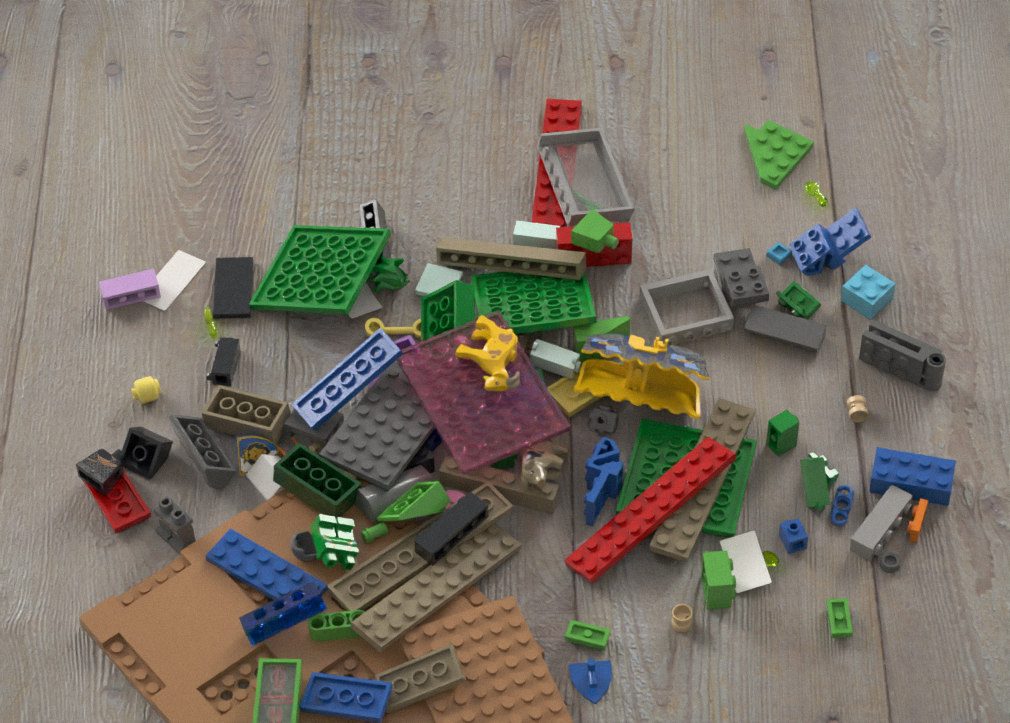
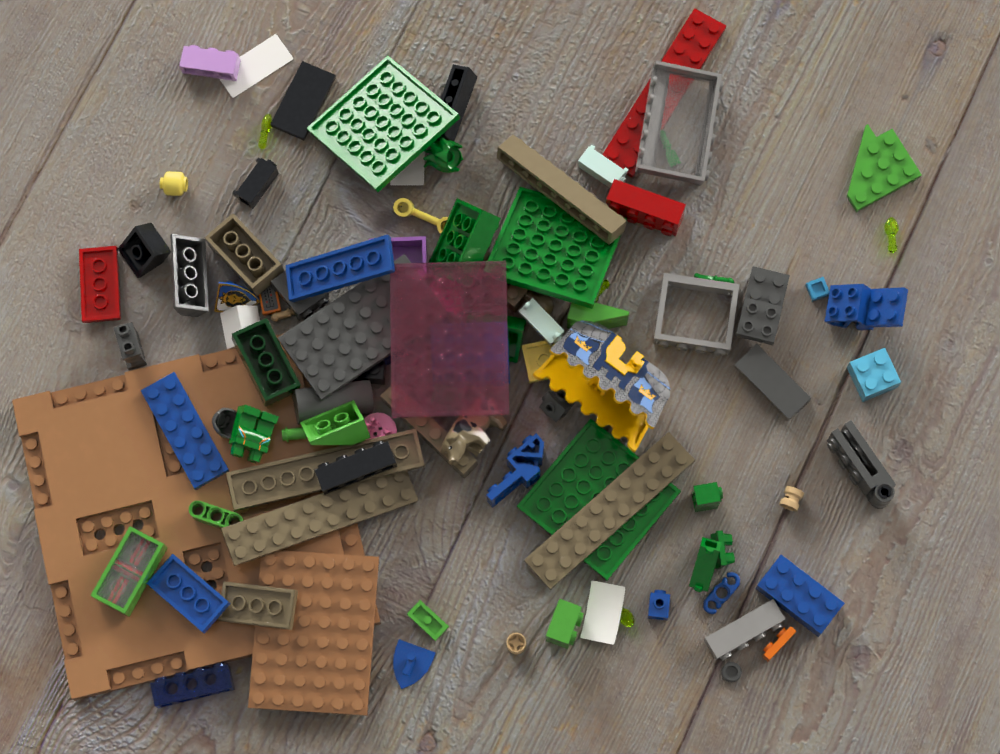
camera: 30 degrees right, 25 degrees up
black torso [76,449,126,496] -> none
clear blue brick [239,581,327,646] -> none
light aqua tile [415,263,463,296] -> none
yellow animal [455,315,520,391] -> none
red plate [564,436,737,584] -> none
bright green torso [571,209,619,253] -> none
green bracket [776,281,821,320] -> none
bright green plate [826,598,853,638] -> none

